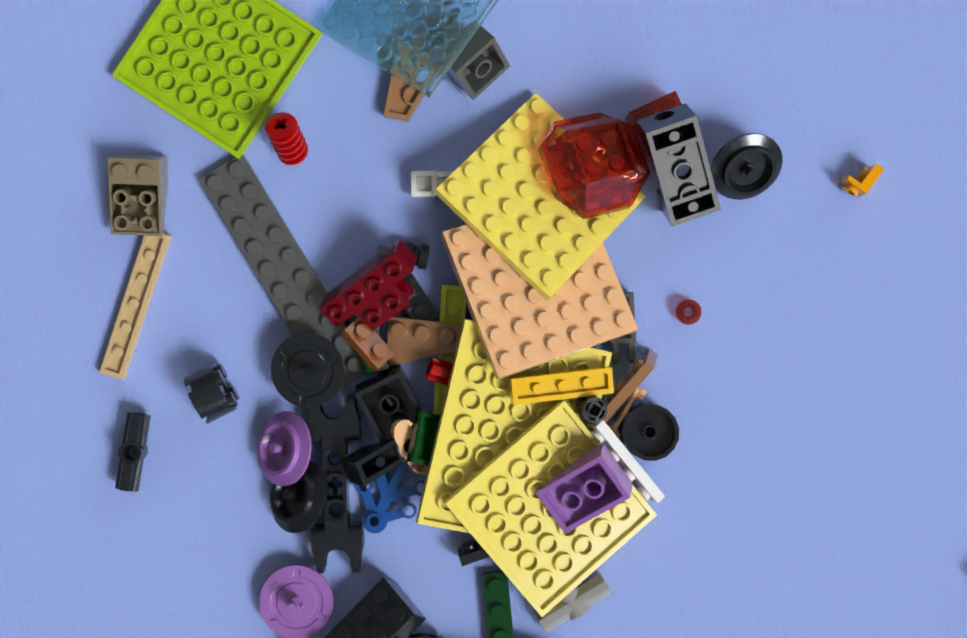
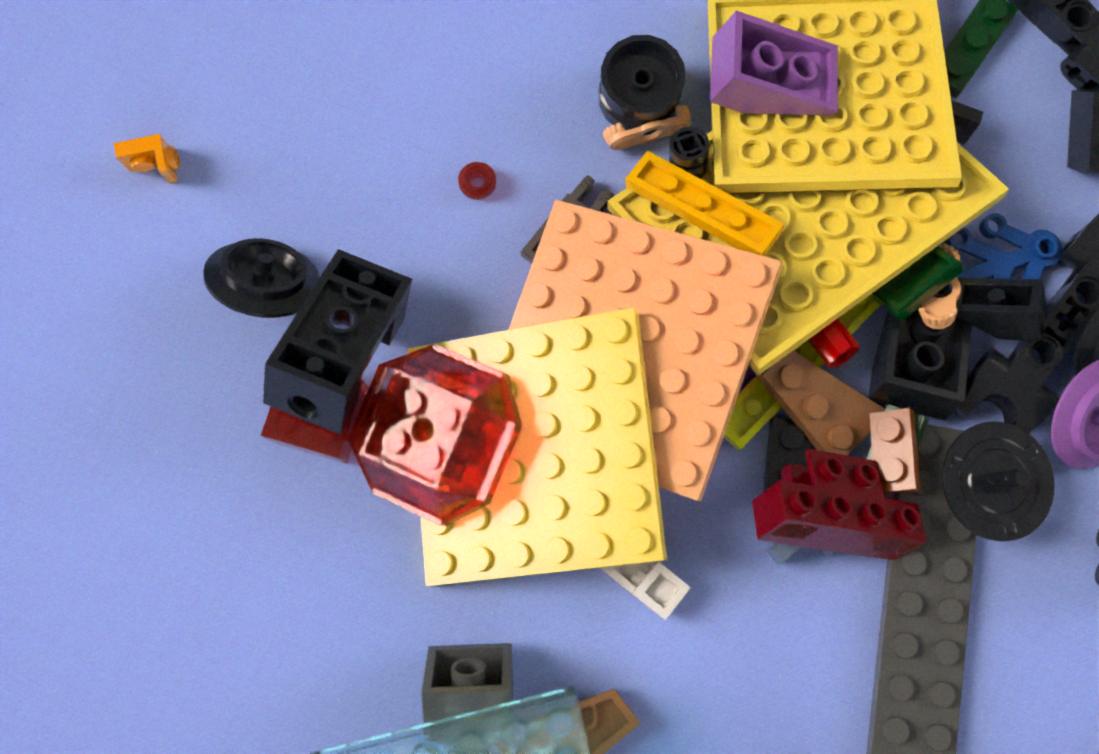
camera: 135 degrees left, 10 degrees down
black wheel [404,241,430,270] -> none
white plate [587,420,665,503] -> none
medium nougat wing [603,349,657,423] -> none

